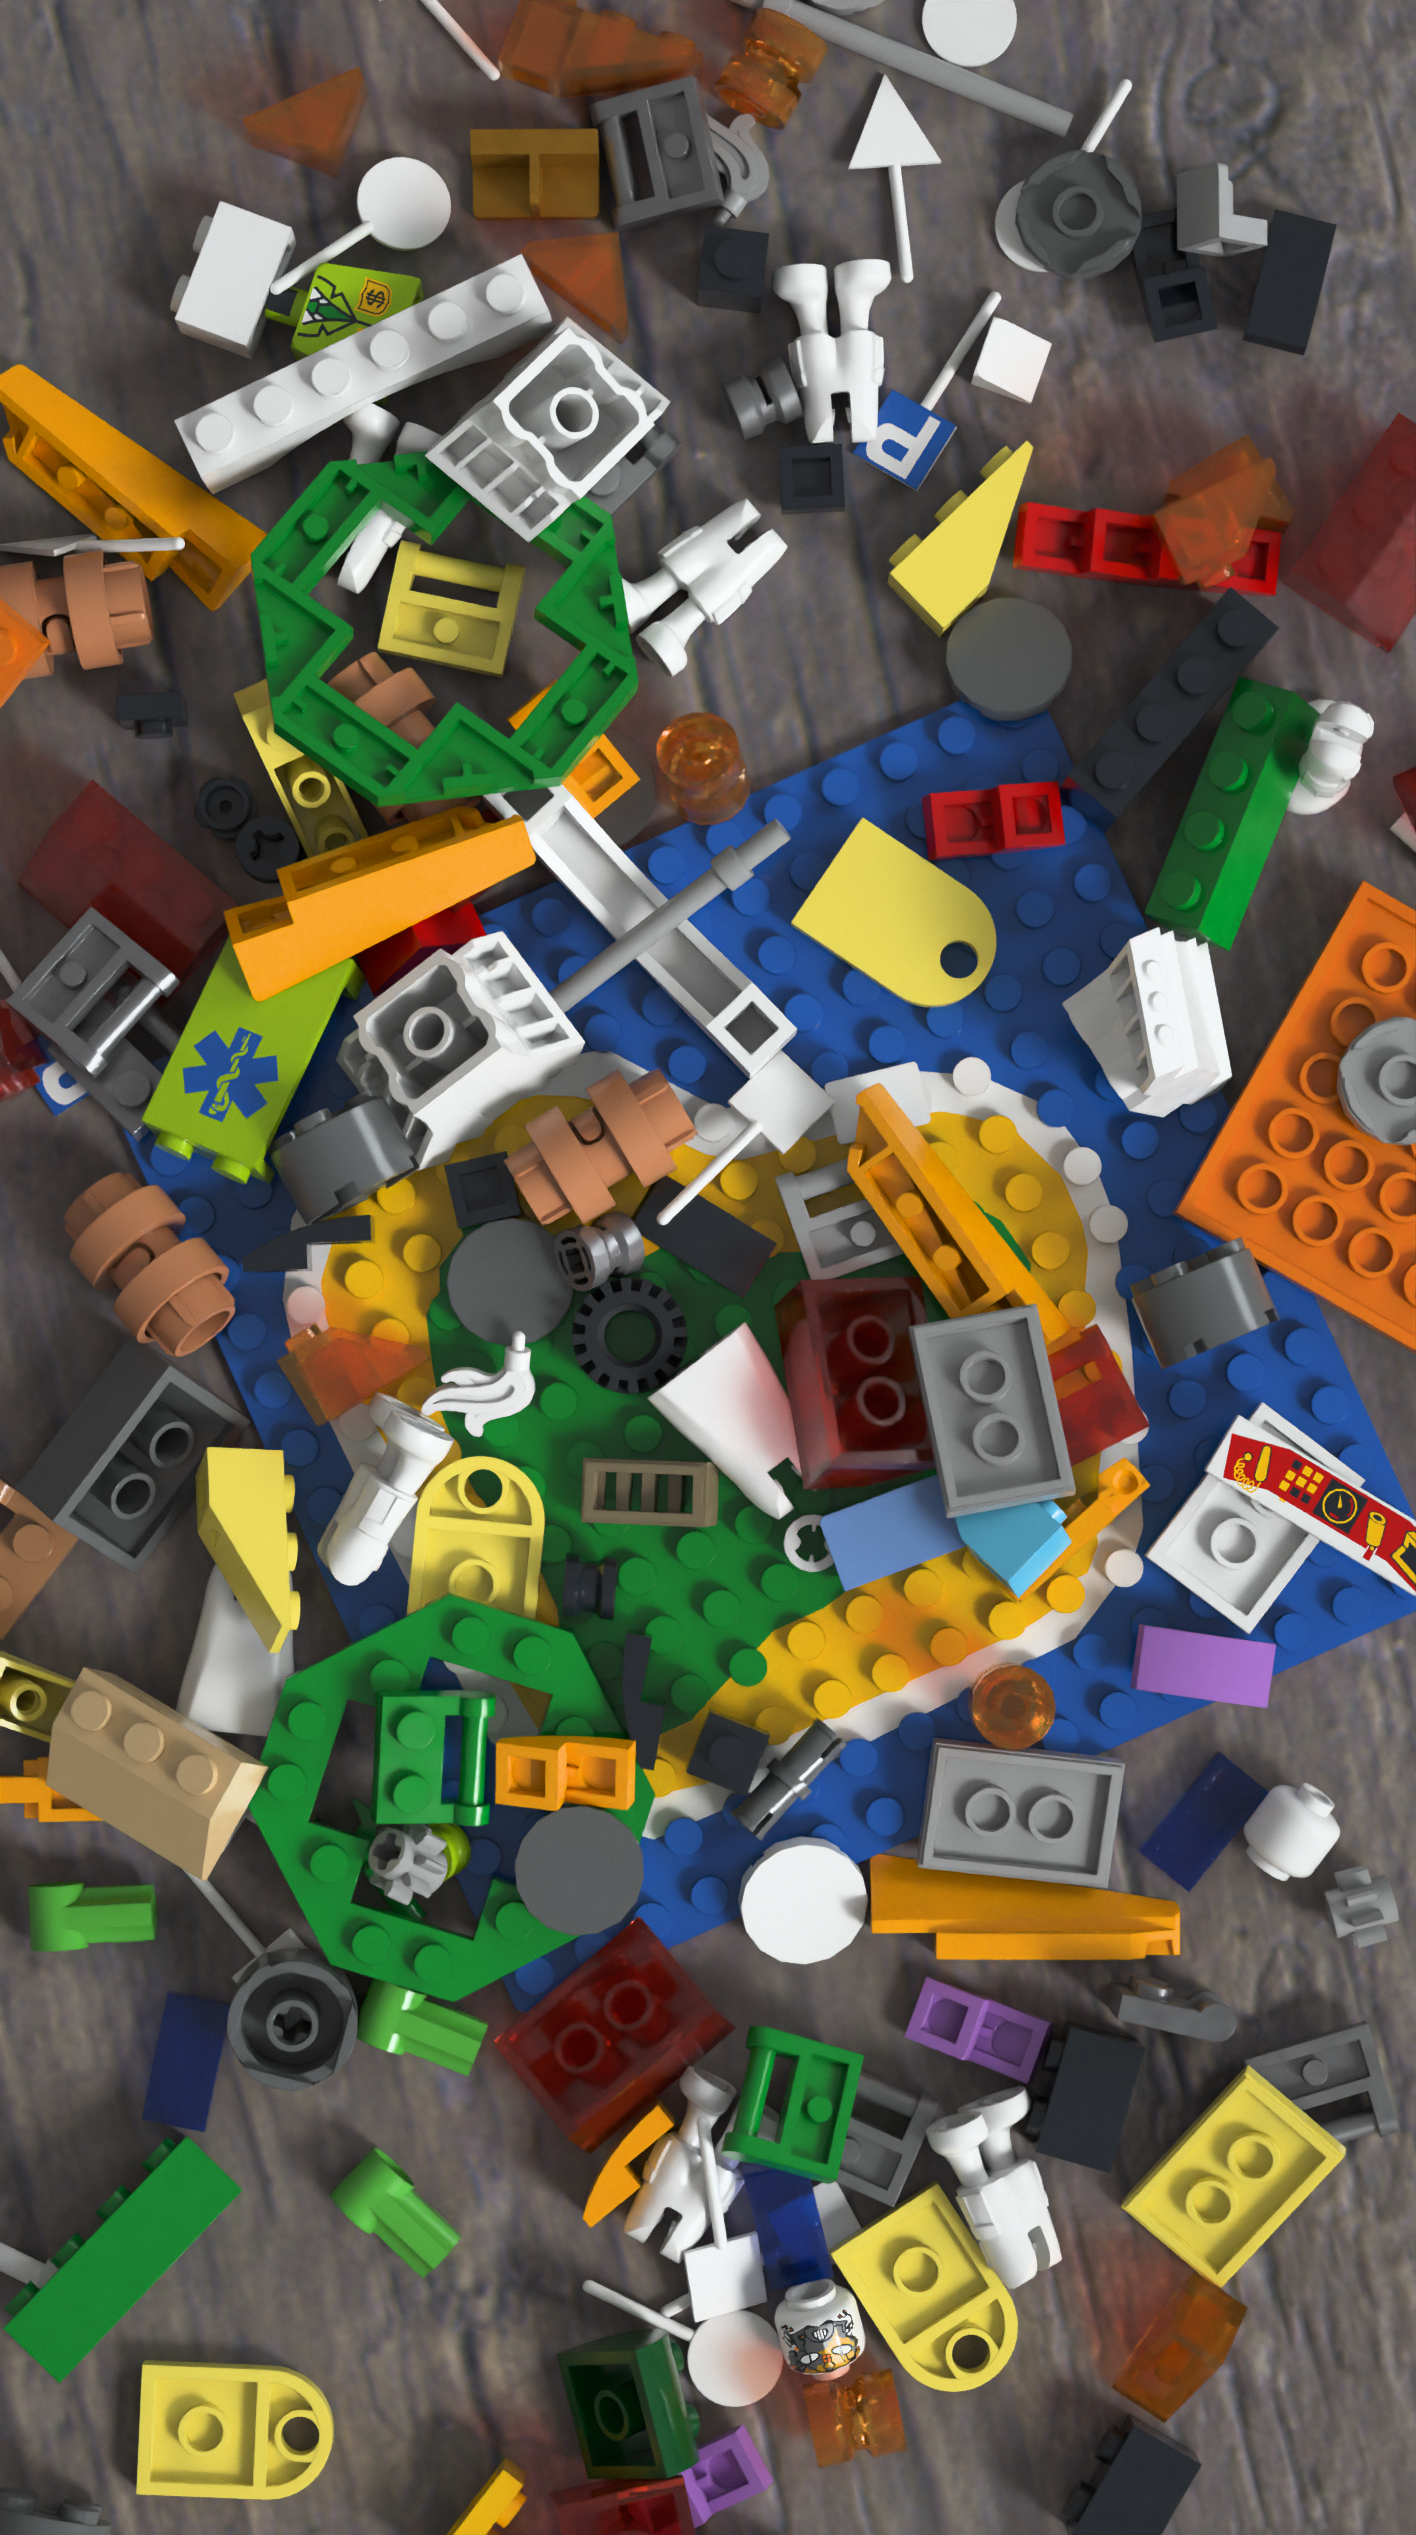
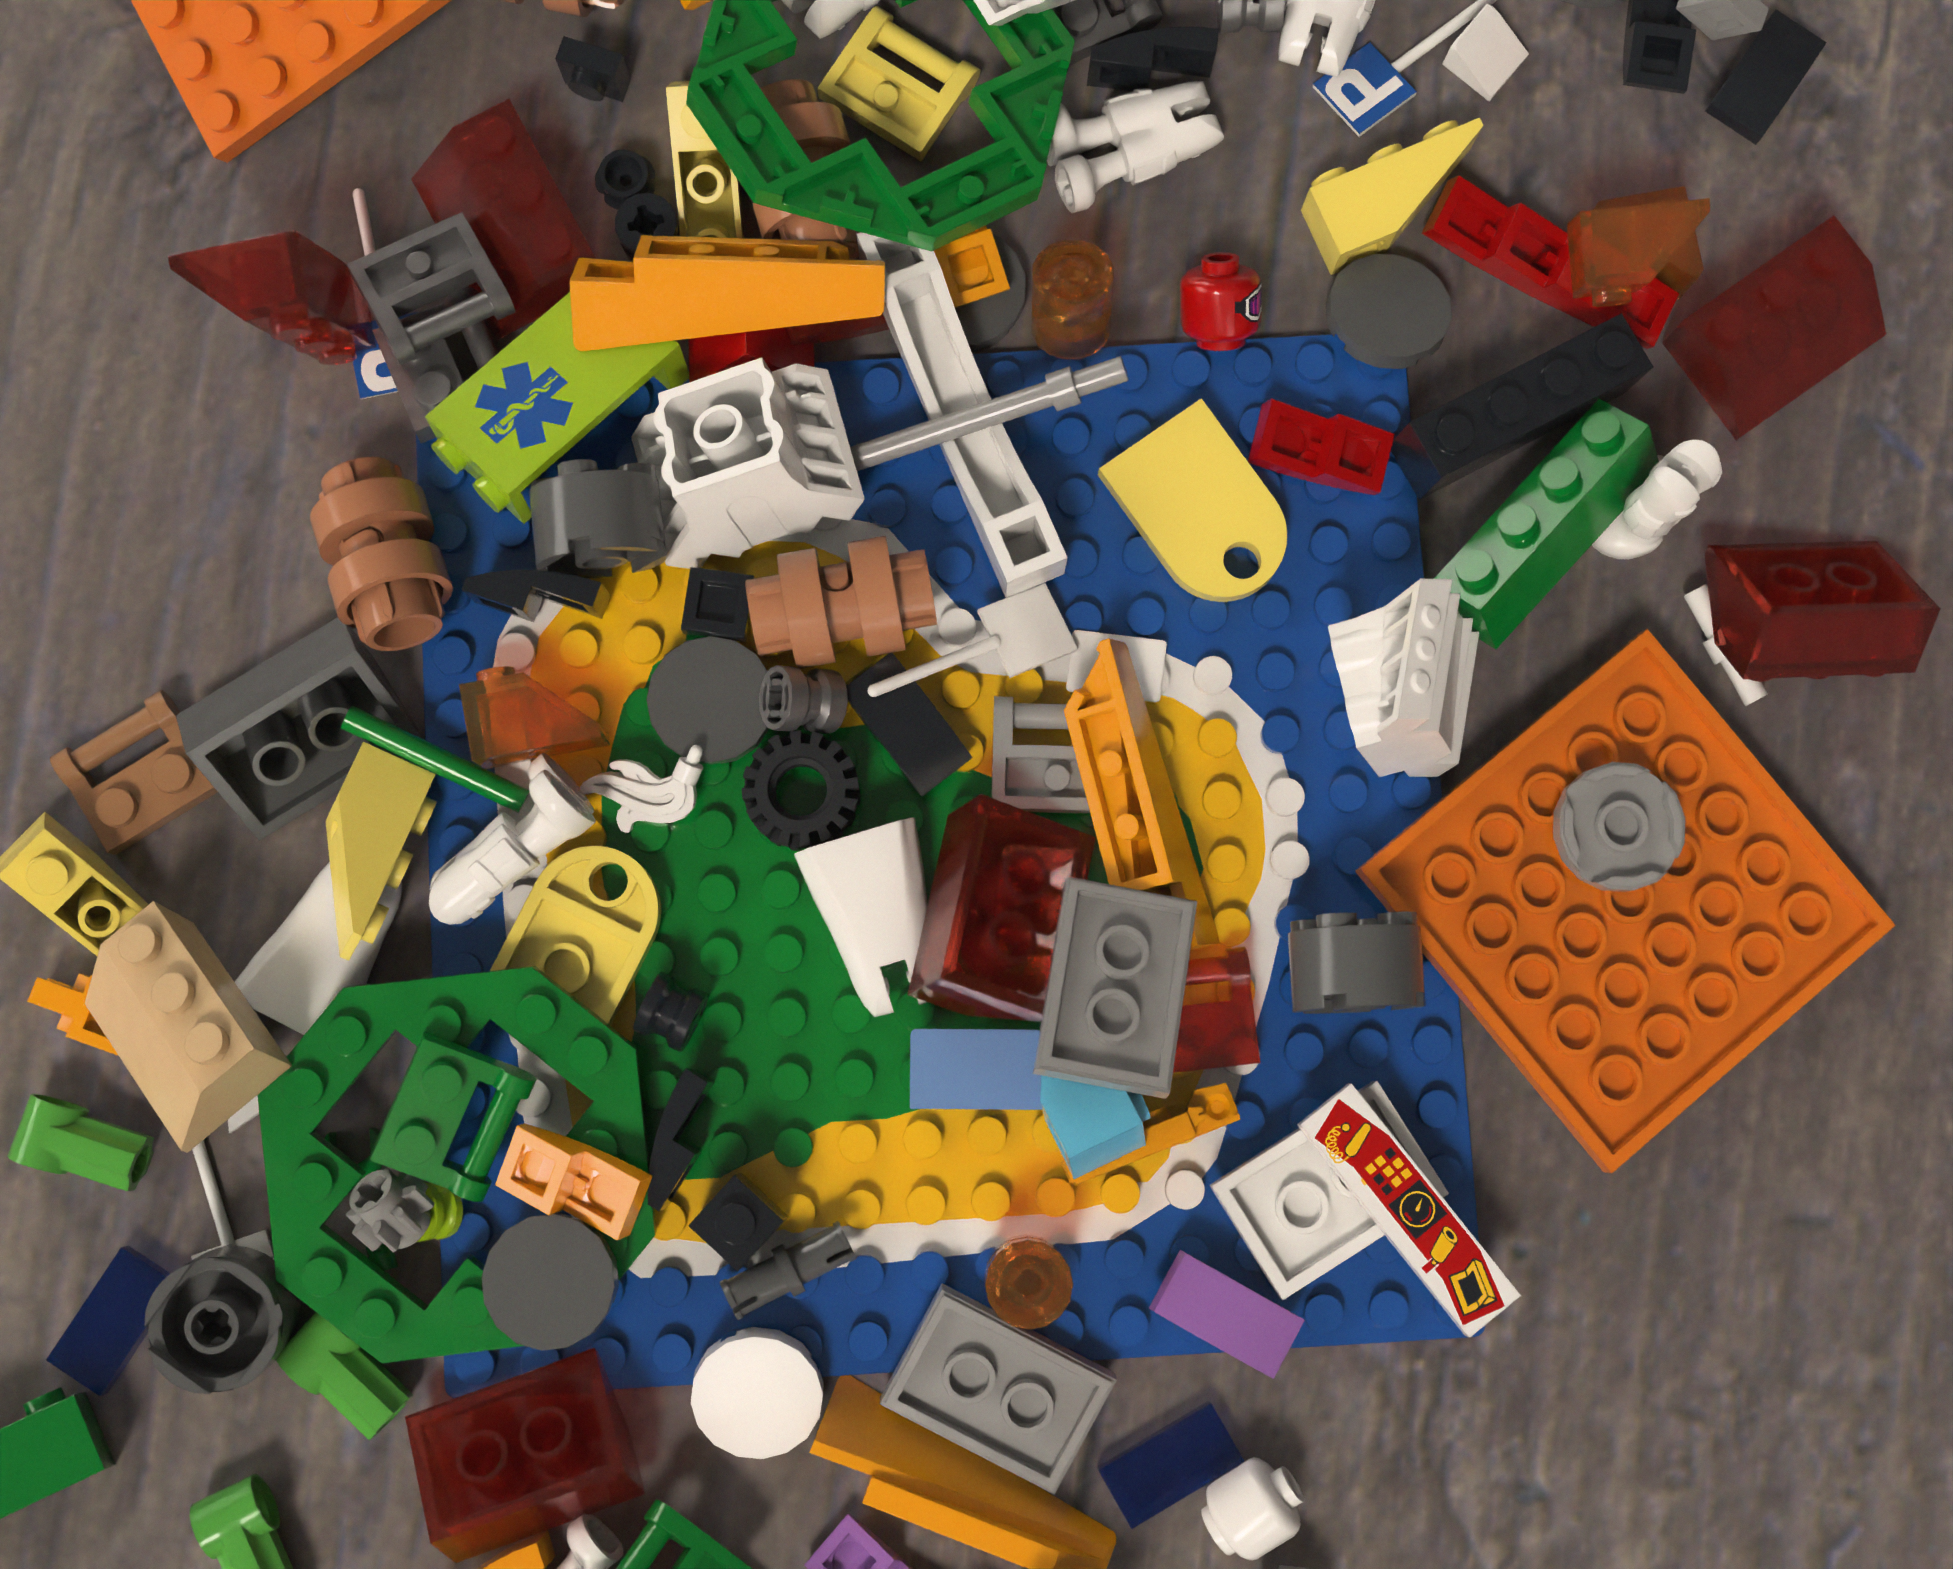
camera: 20 degrees right, 5 degrees down
dark tan slope [581,1458,719,1527] -> none
black plate [778,444,845,515] -> none
white bush [783,1514,834,1572] -> none
none -> green bar [341,705,530,813]
none -> black slope [1087,27,1219,91]
none -> red head [1180,253,1262,351]

